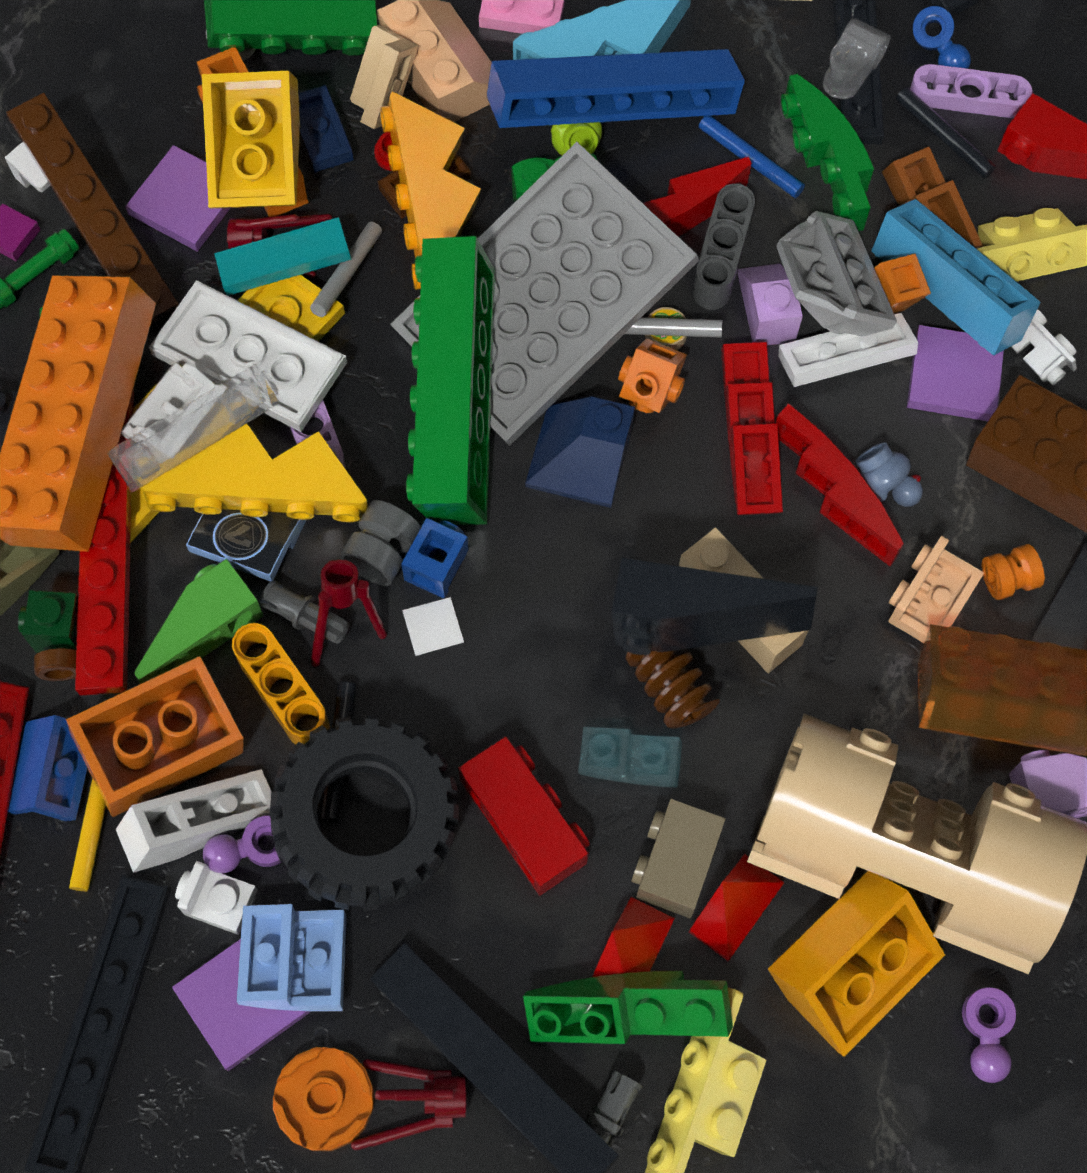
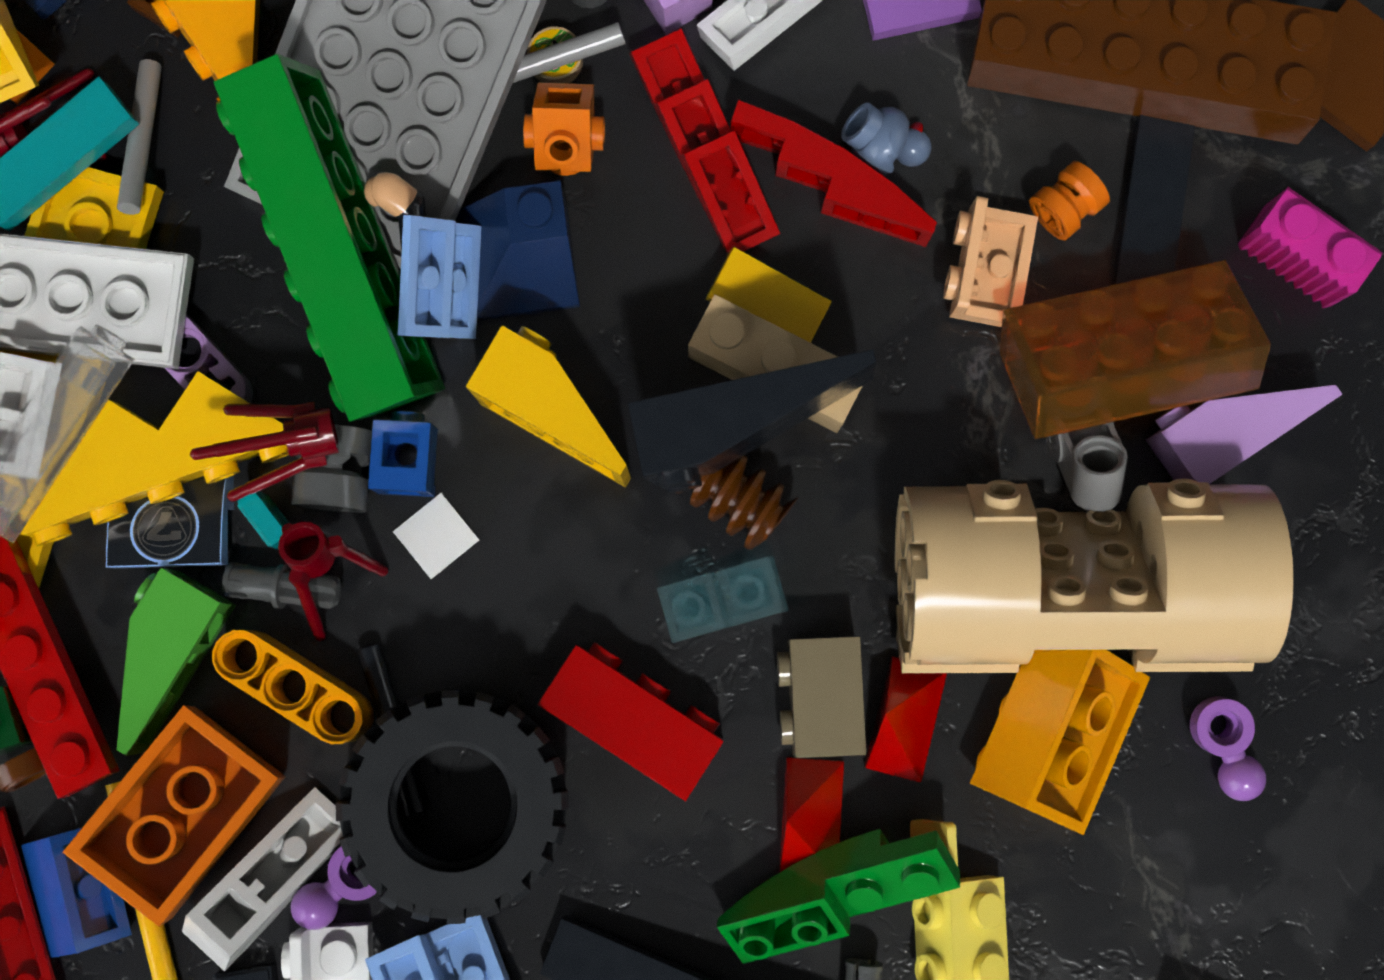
camera: 20 degrees left, 15 degrees up
none -> dark red plant [190,401,340,502]
none -> teal tile [237,491,289,549]
none -> light nougat arm [364,172,427,249]
none -> light blue slope [398,215,482,339]
none -> yellow slope [466,325,631,488]
none -> yellow tile [705,247,832,343]
none -> light grey piece [1044,401,1128,512]

